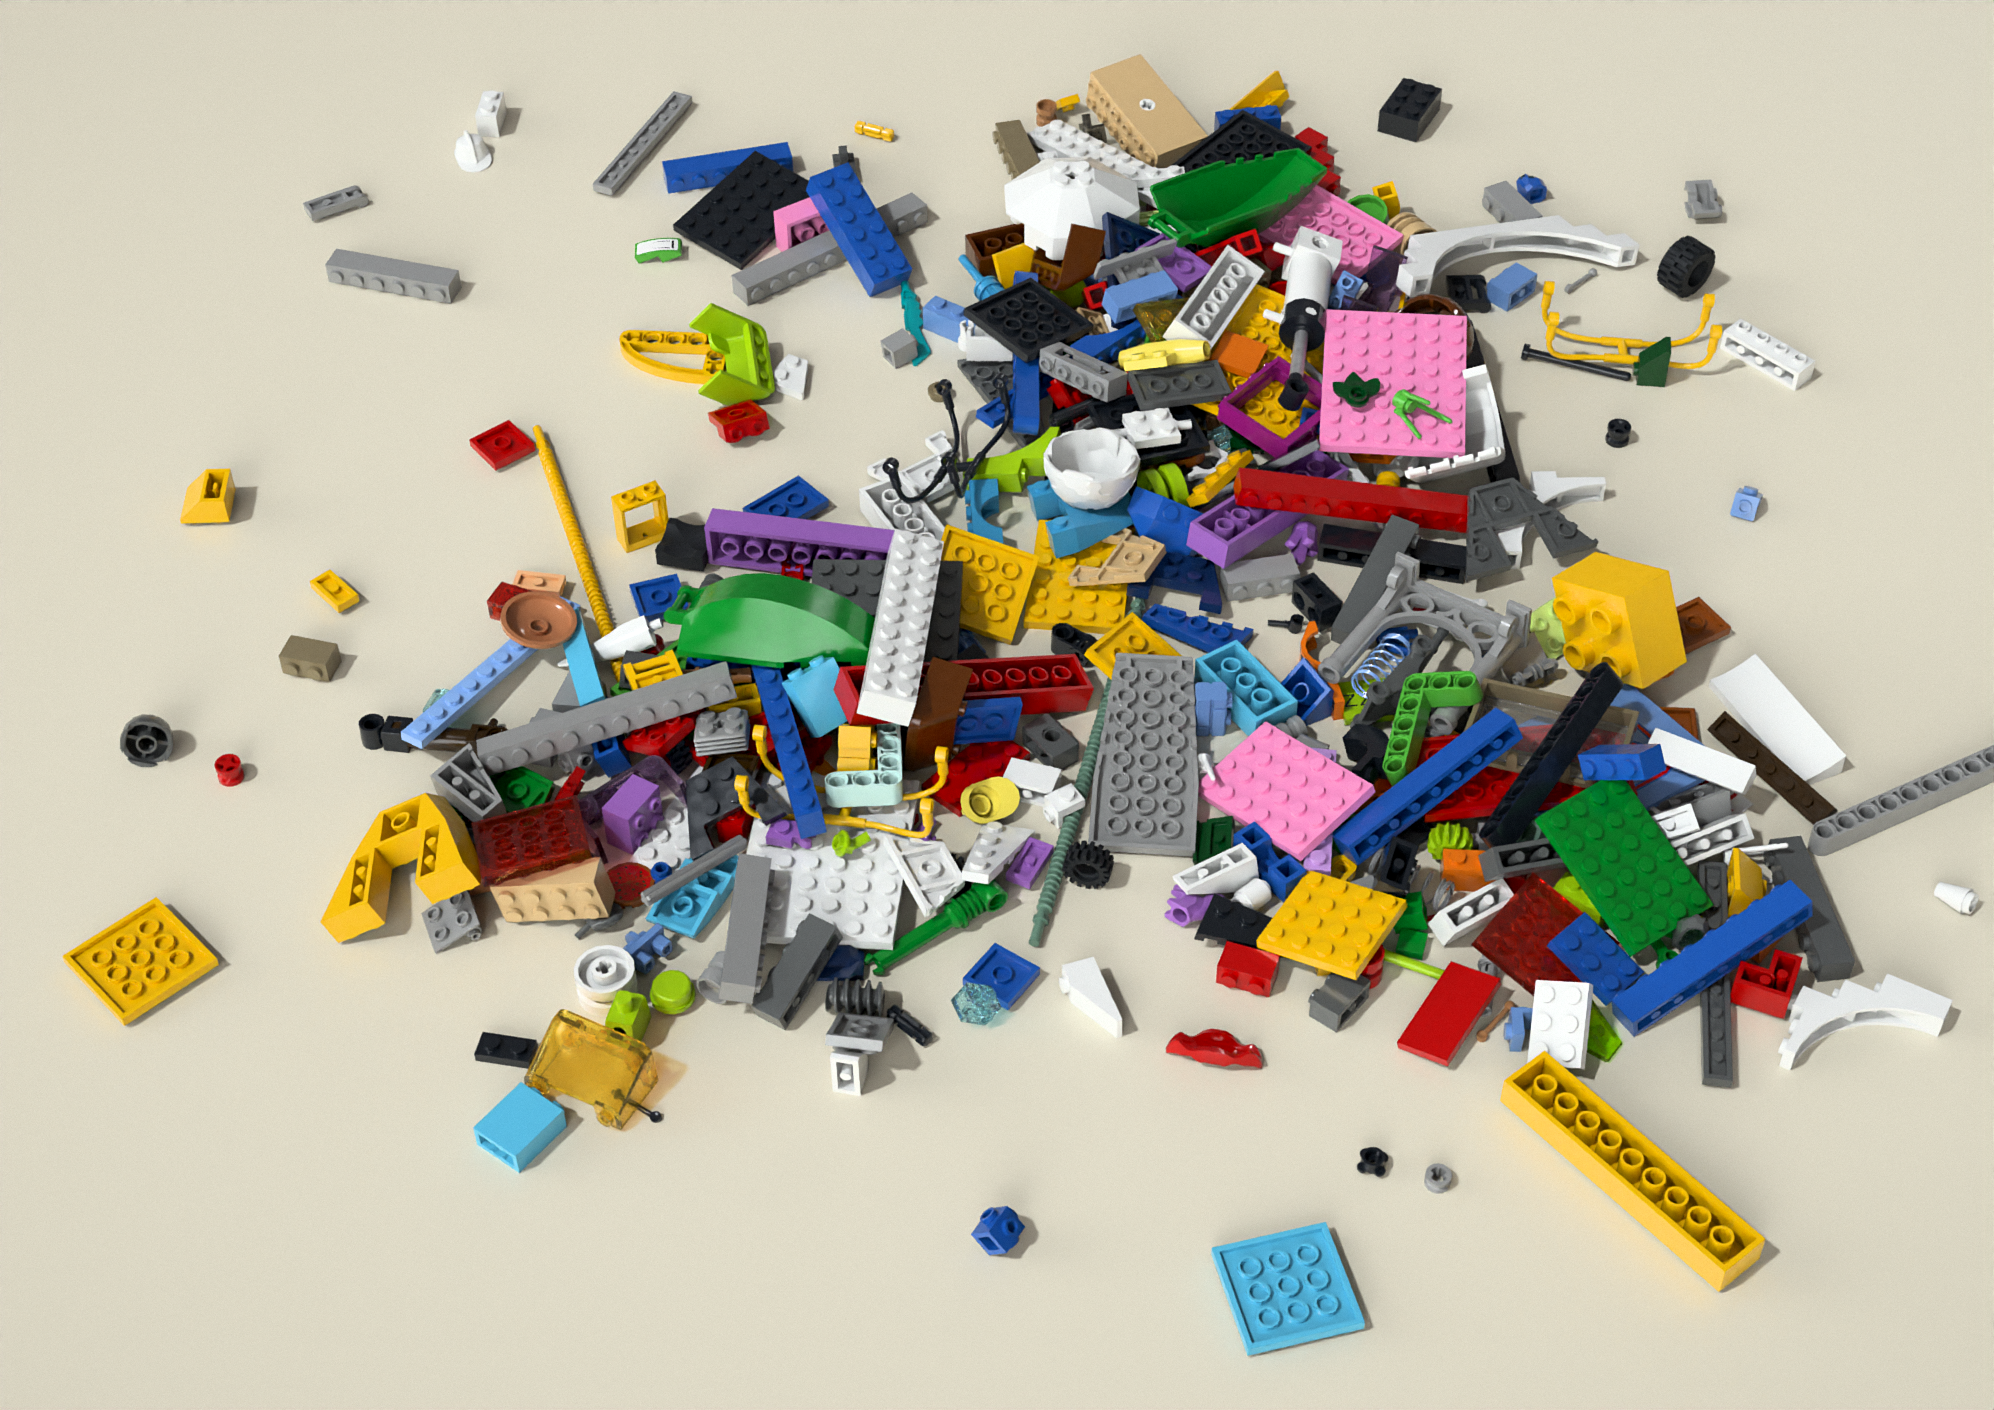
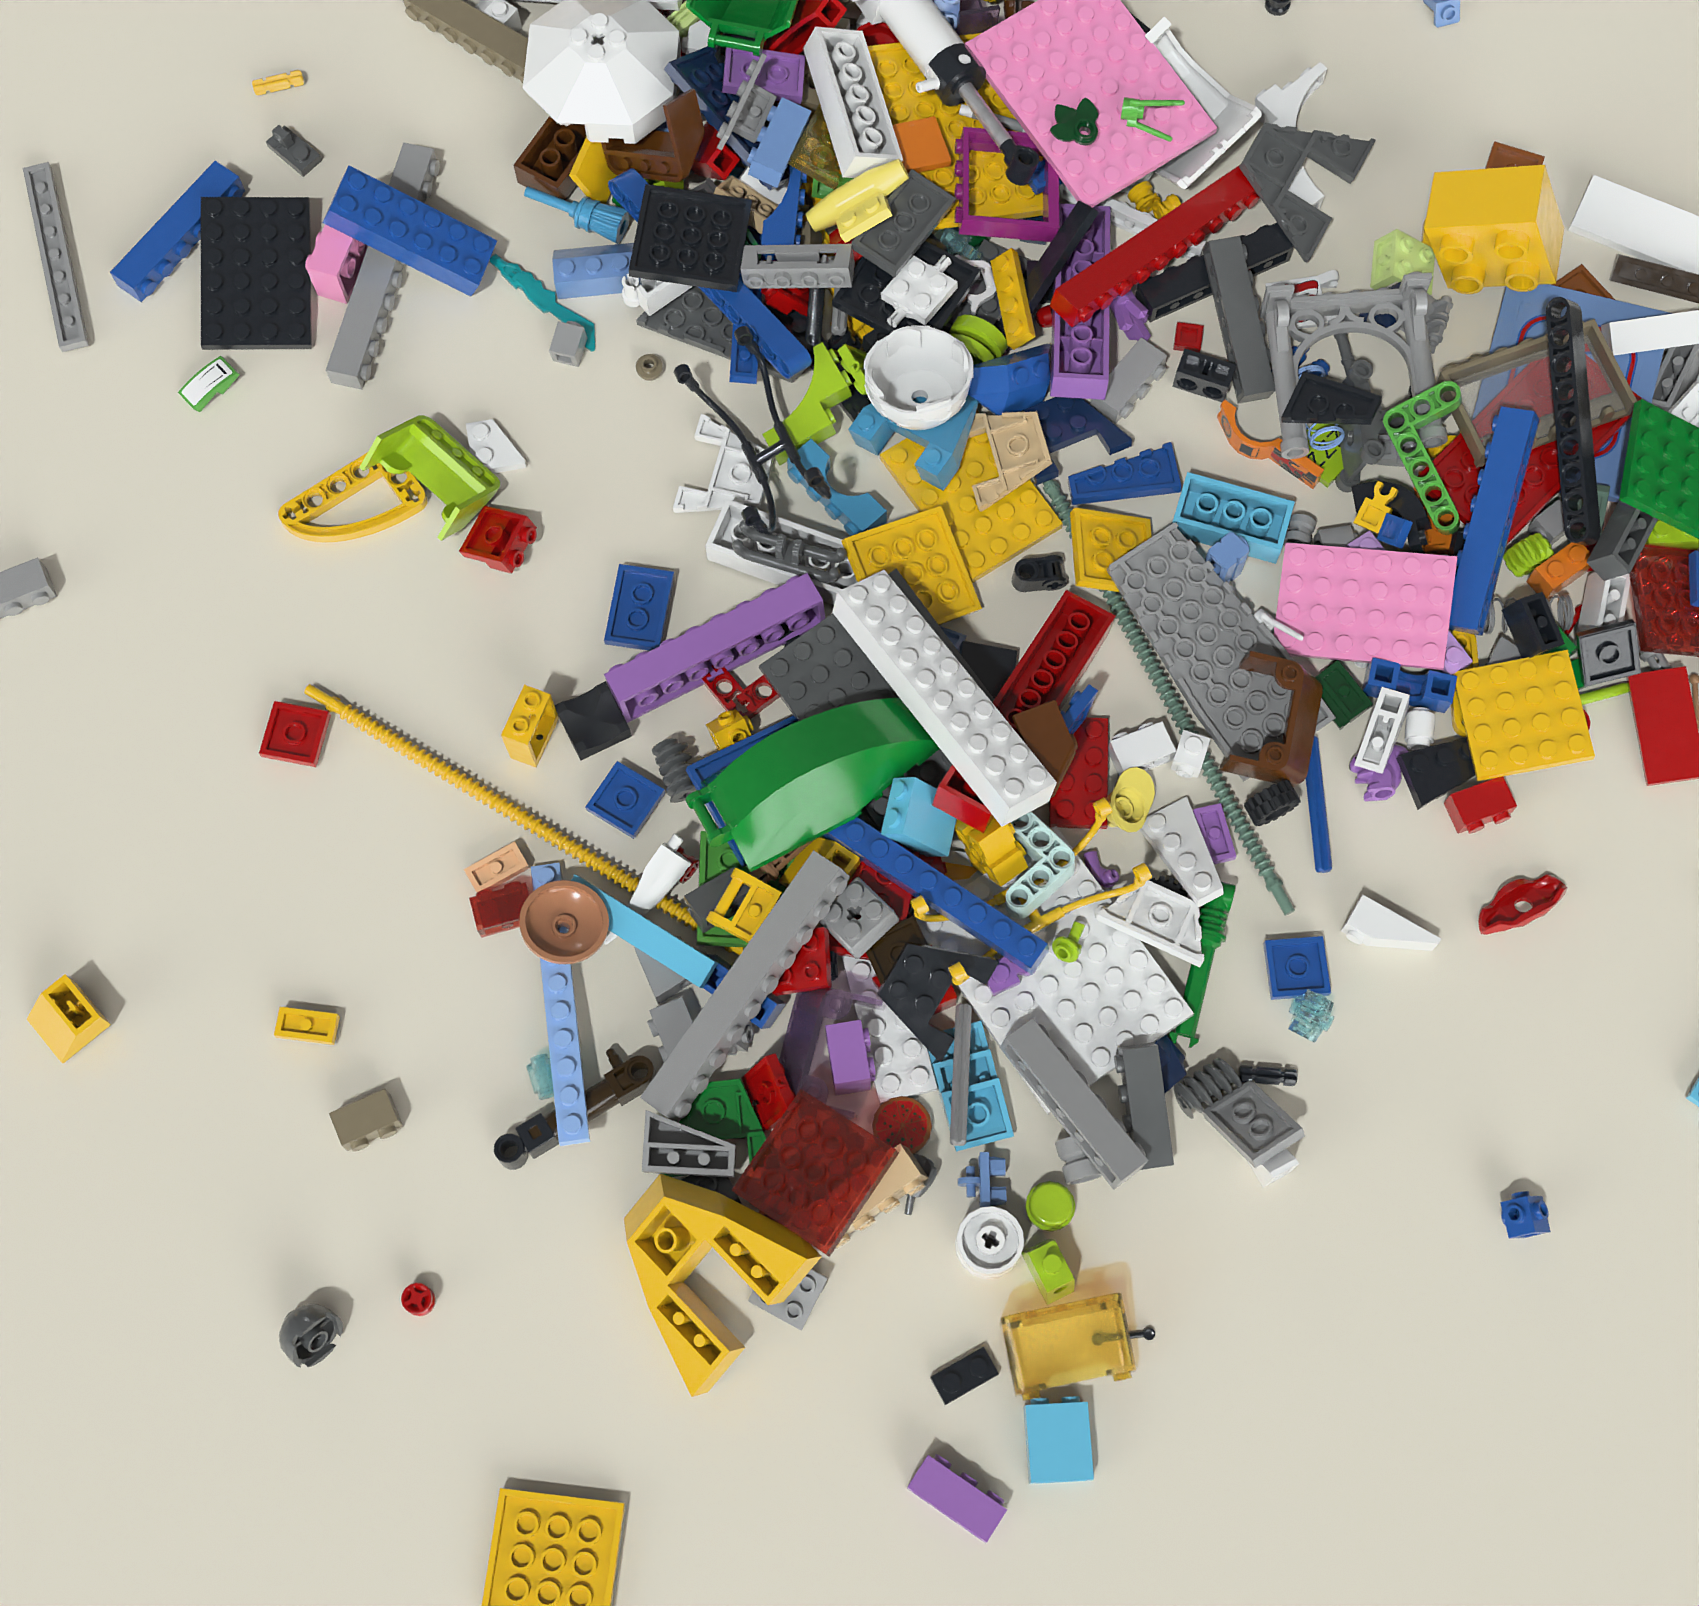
camera: 40 degrees left, 25 degrees up
blue pin [651,862,672,884] -> none
dark grey brick [1022,713,1079,770] -> none
black hand [1268,614,1304,634] -> none
blue slope [1281,657,1334,726] -> none
dark grey brick [1308,972,1370,1033] -> none
blue brick [1578,744,1666,780] -> none
none -> dark grey piece [732,520,847,583]
none -> medium lavender brick [907,1454,1007,1543]
none -> red tile [1173,322,1204,353]
none -> reddish brown windscreen [1219,651,1323,787]
none -> black wing [1281,371,1382,425]
none -> blue axle [1306,736,1332,873]
none -> yellow plate [1353,481,1398,534]
none -> blue plate [1376,513,1413,549]
none -> tile [1576,619,1641,687]

